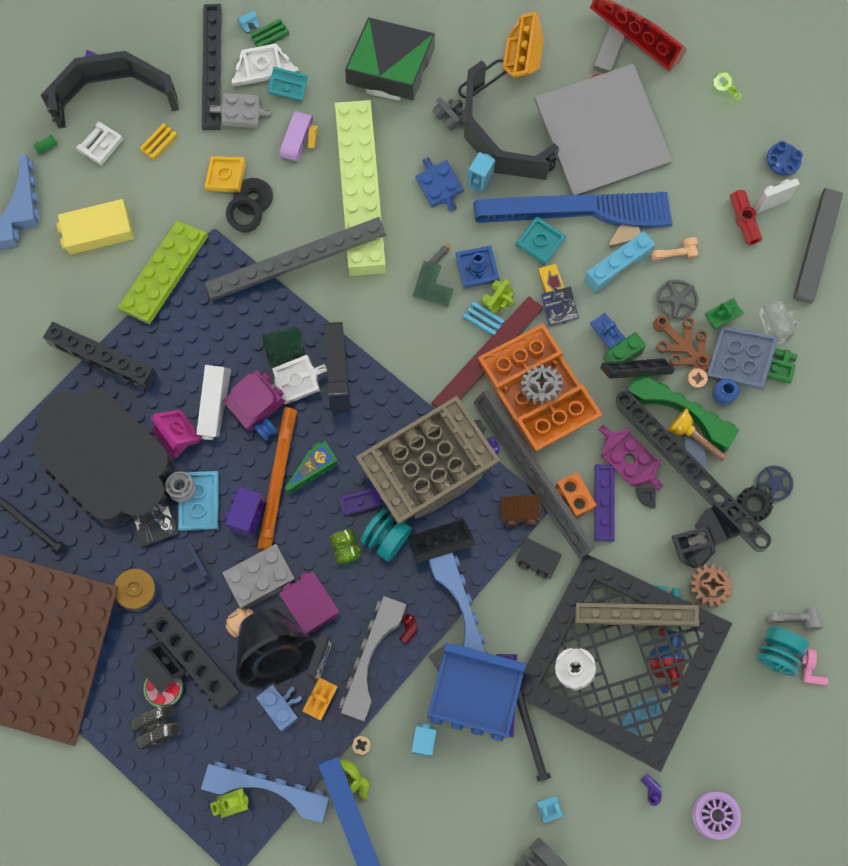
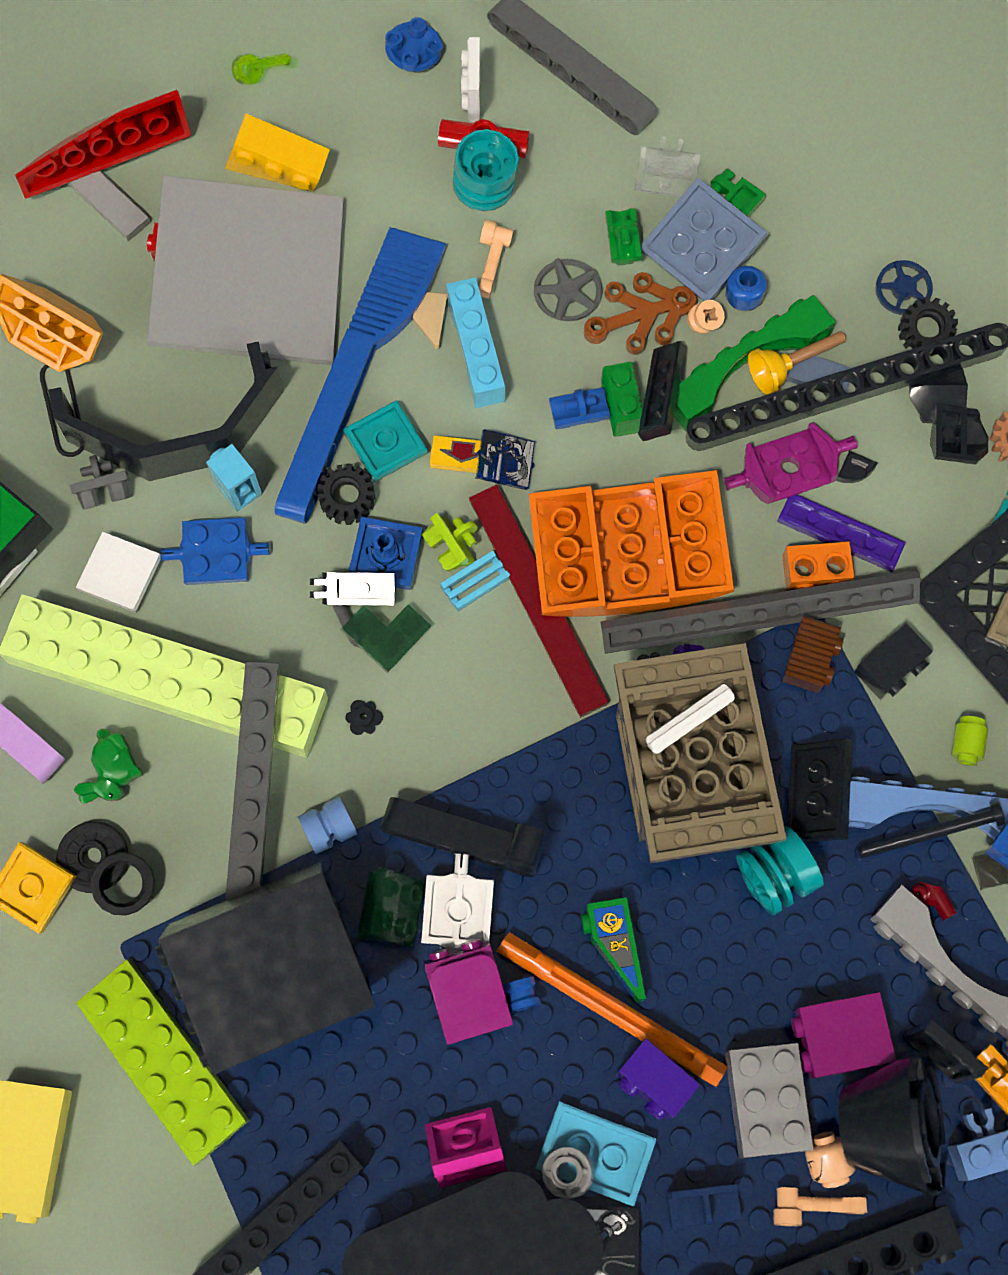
camera: 65 degrees left, 0 degrees up
white slope [196,365,231,440] -> none
yellow tile [308,125,319,149] -> none
clear neon green wheel [329,529,362,564] -> none
dark purple tile [338,487,385,517] -> none
light grey gear [521,364,563,405] -> none
none -> green animal [74,728,143,804]
none -> white tile [76,532,161,613]
none -> black piece [156,862,375,1075]
none -> yellow wedge [225,113,330,192]
none -> medium blue wheel [297,796,357,855]
none -> hinge [310,572,396,605]
none -> black tyre [317,464,375,525]
none -> black plant [345,700,383,735]
none -> teal wheel [452,129,519,211]
none -> white axle [645,684,735,754]
none -> light nougat brick [774,1187,867,1226]
none -> black bar [857,802,1005,858]
none -> lime brick [951,716,989,766]

